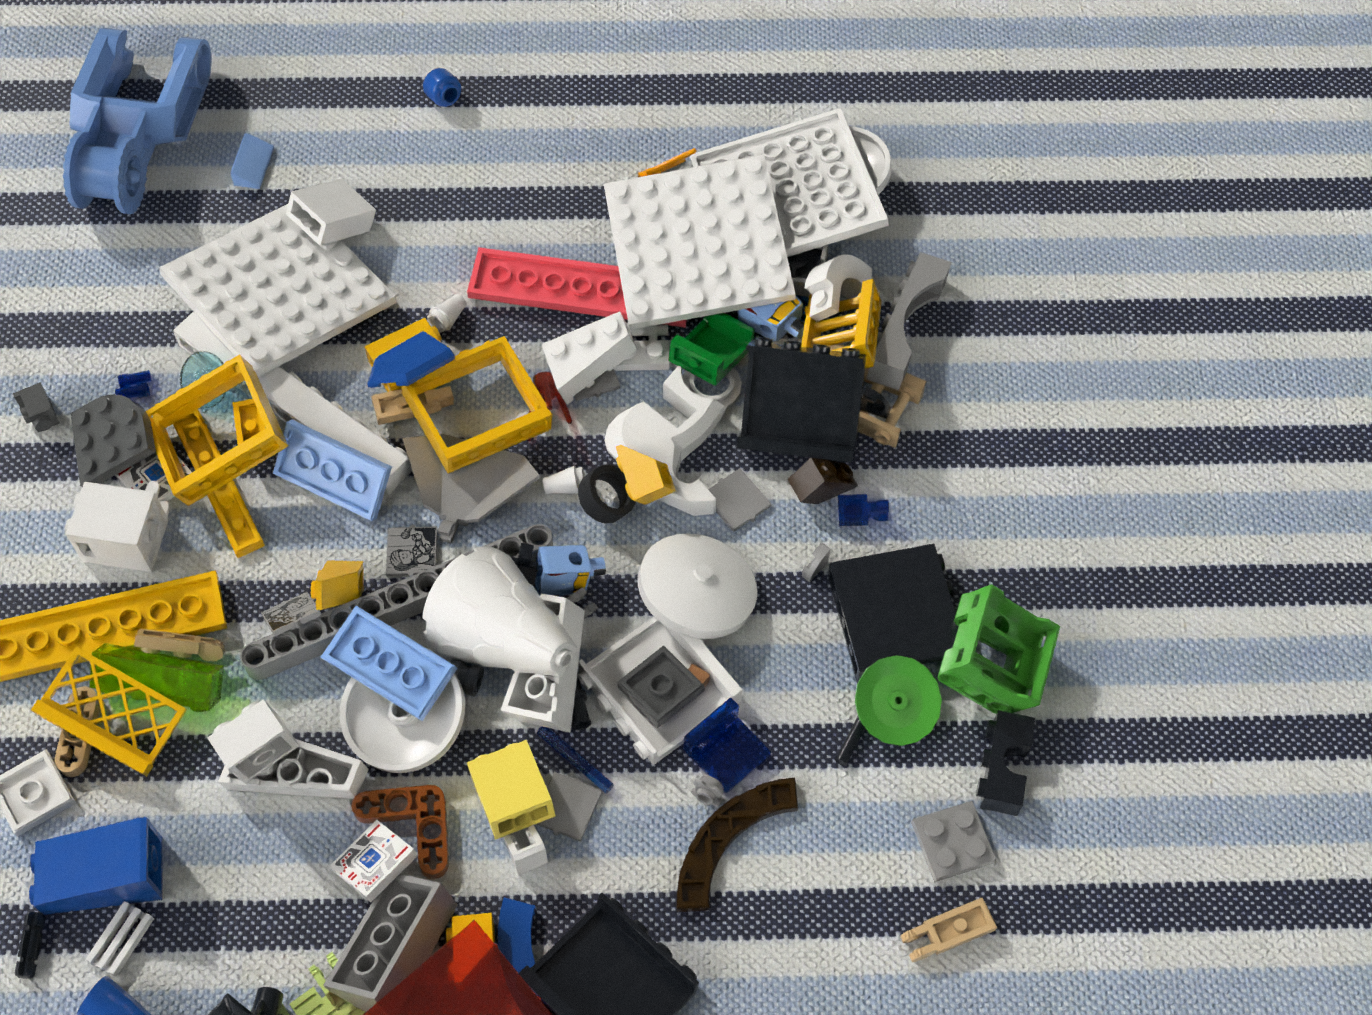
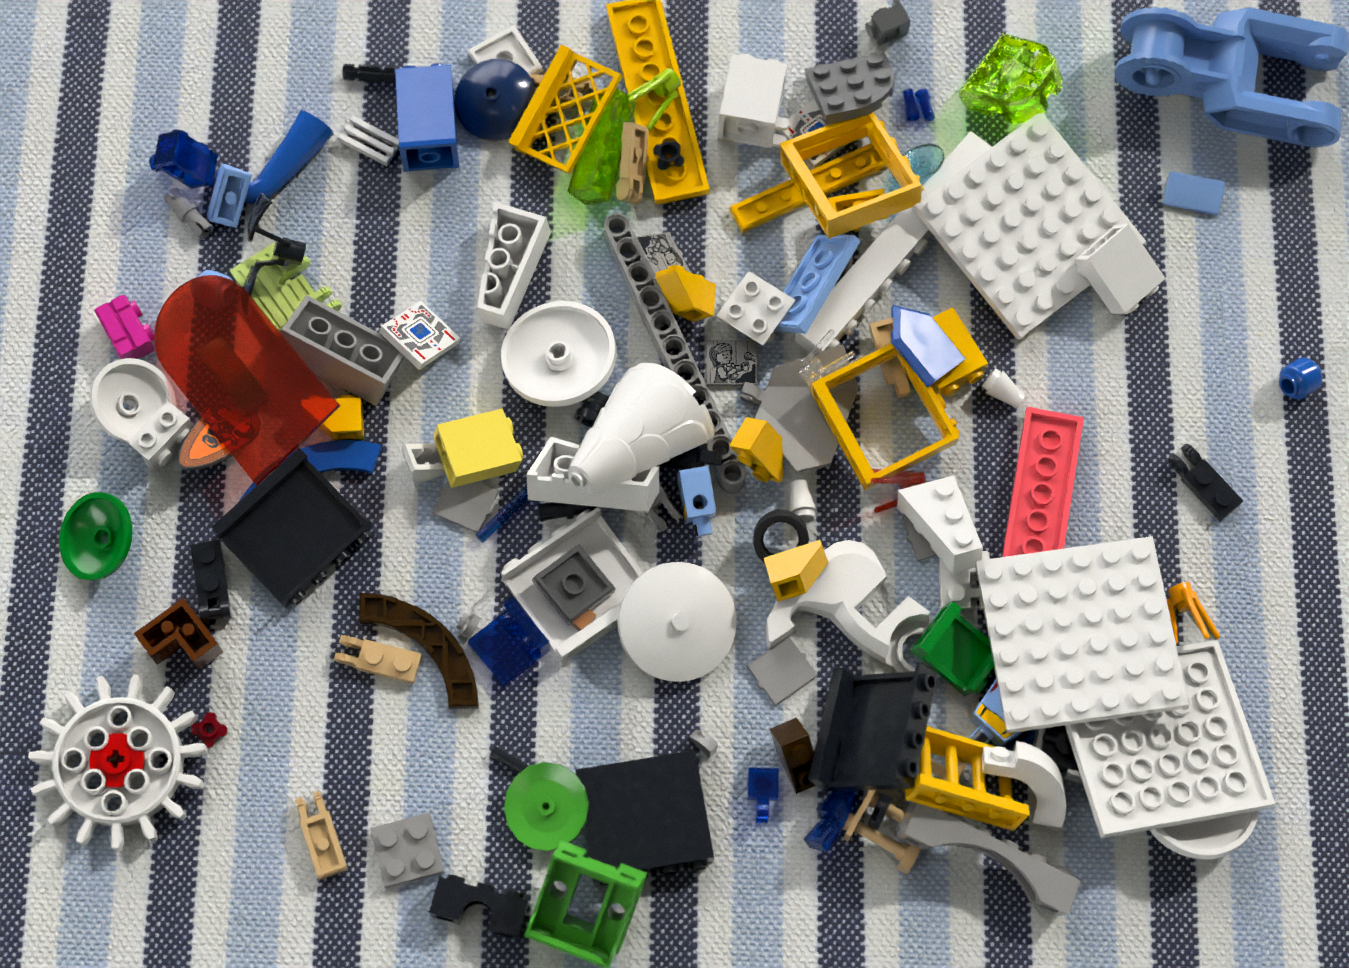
camera: 90 degrees right, 10 degrees up
white brick [207,699,299,784] -> none
light blue tile [321,606,458,721] -> none
dark orange beam [351,785,449,879] -> none
none -> tan hinge [334,635,422,684]
none -> dark blue dish [454,59,536,141]
none -> lime plant [623,68,681,131]
none -> black plate [653,141,684,171]
none -> white hinge [716,271,796,346]
none -> yellow slope [729,417,783,483]
none -> clear plant [798,329,869,387]
none -> clear blue slope [803,791,855,852]
none -> clear neon green connector [958,32,1062,124]
none -> black hinge [1168,444,1244,521]

